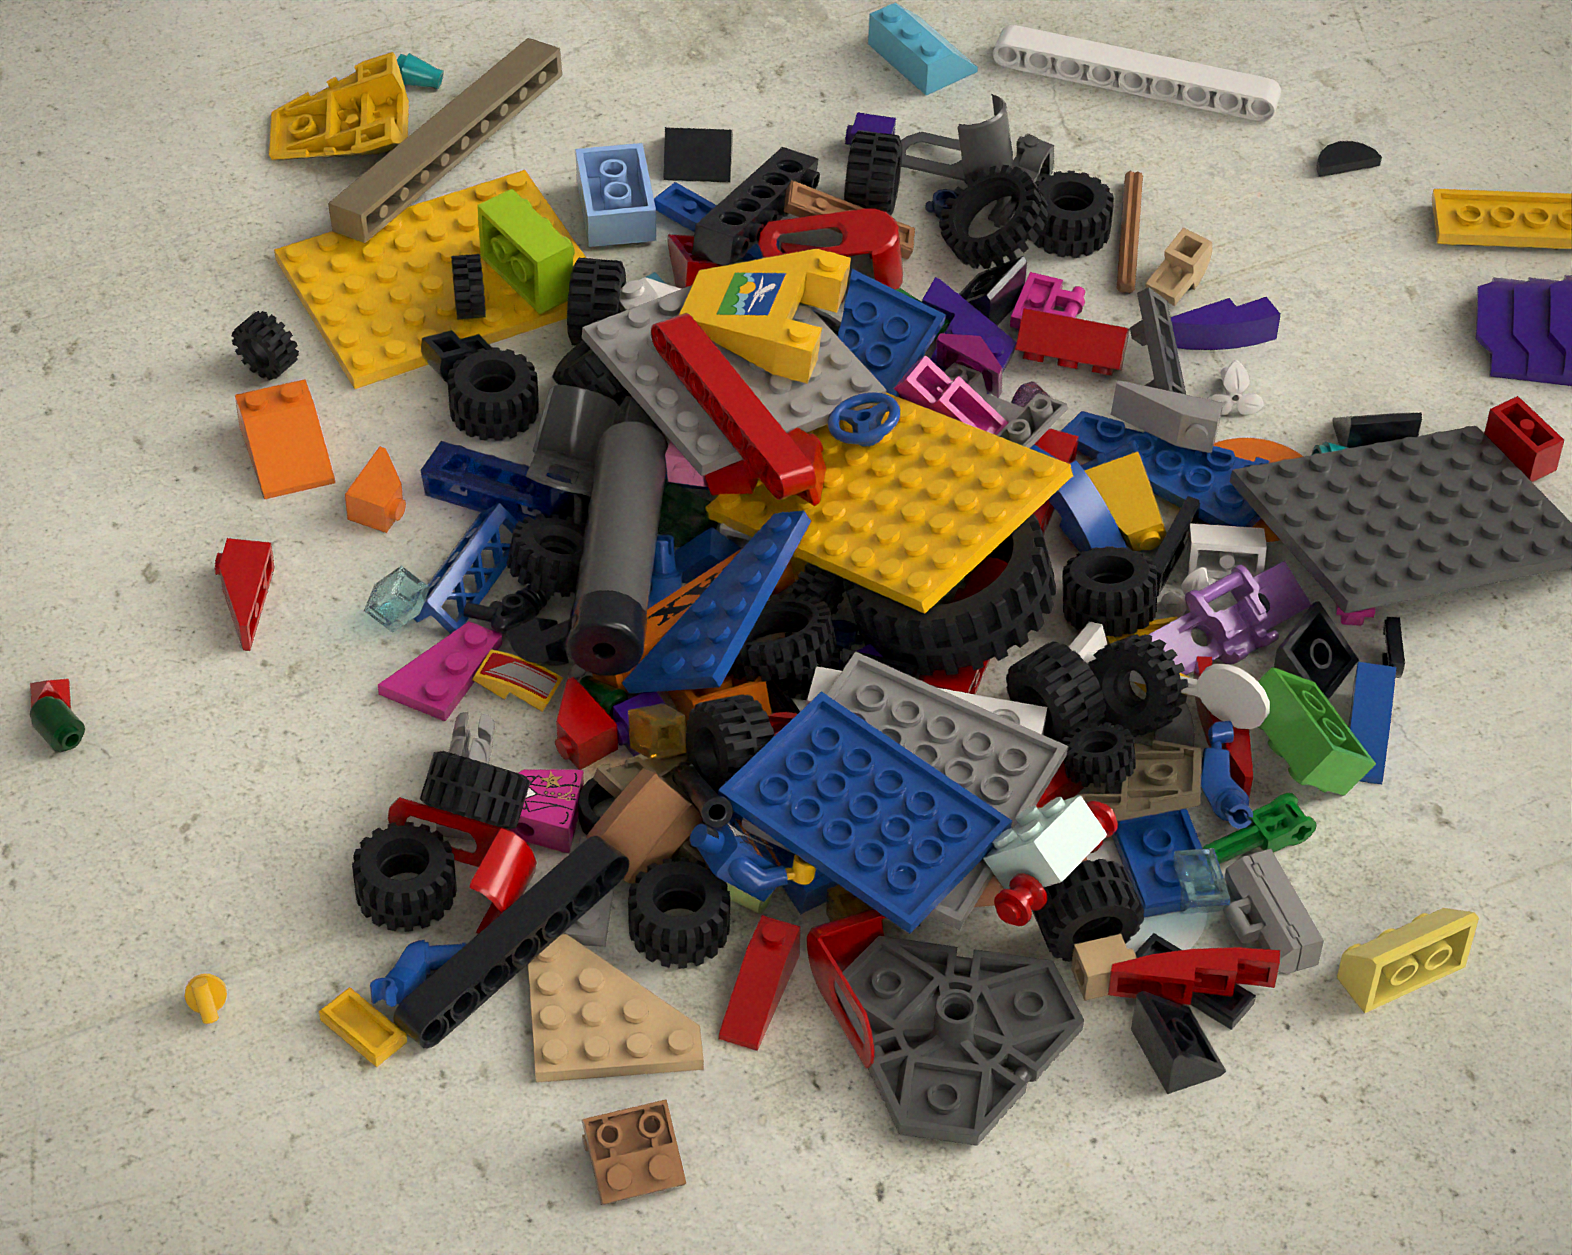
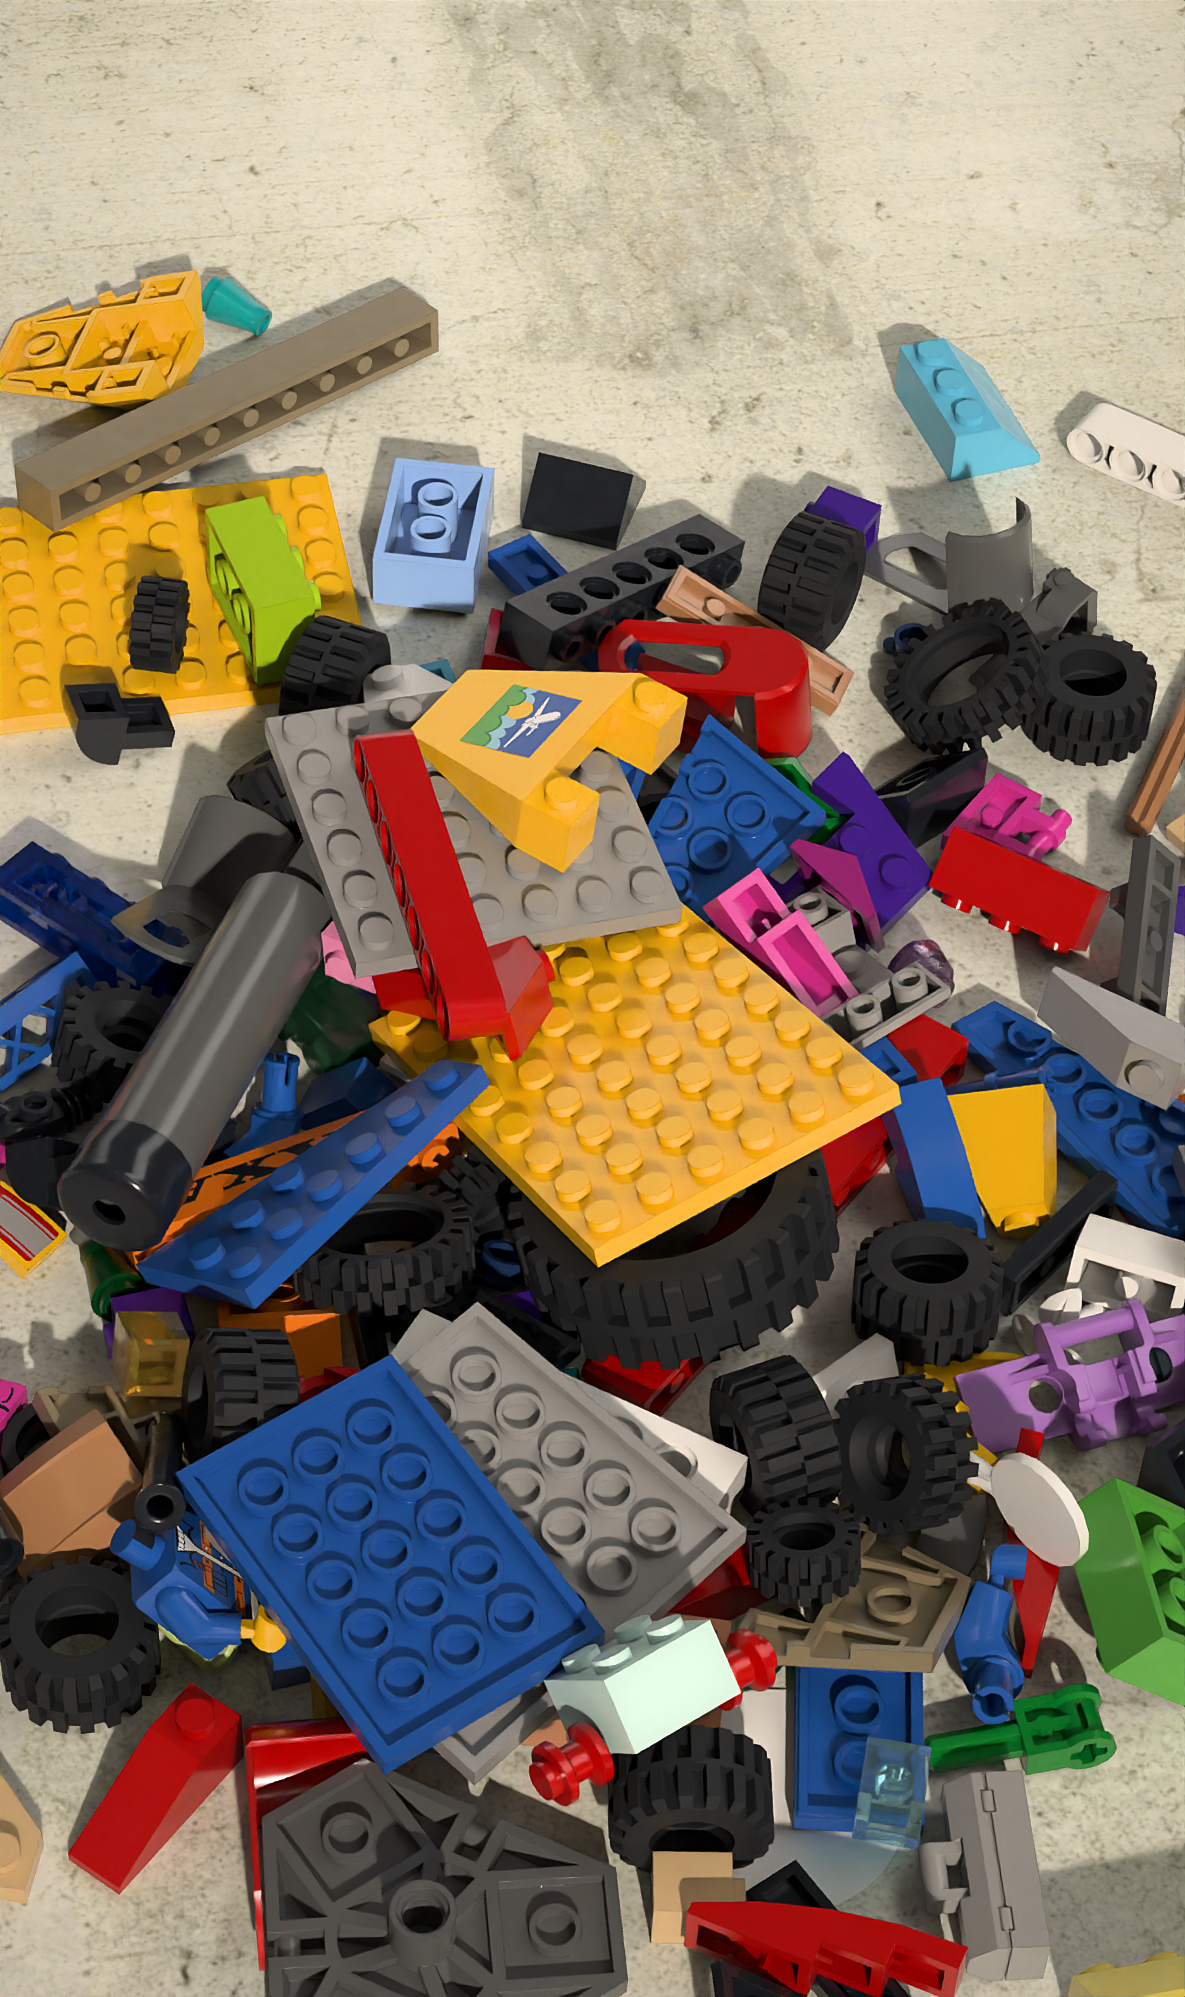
camera: 15 degrees right, 0 degrees up
black tyre [447,347,539,441] -> none
red slope [555,676,618,770] -> none
blue piece [828,392,900,446] -> none

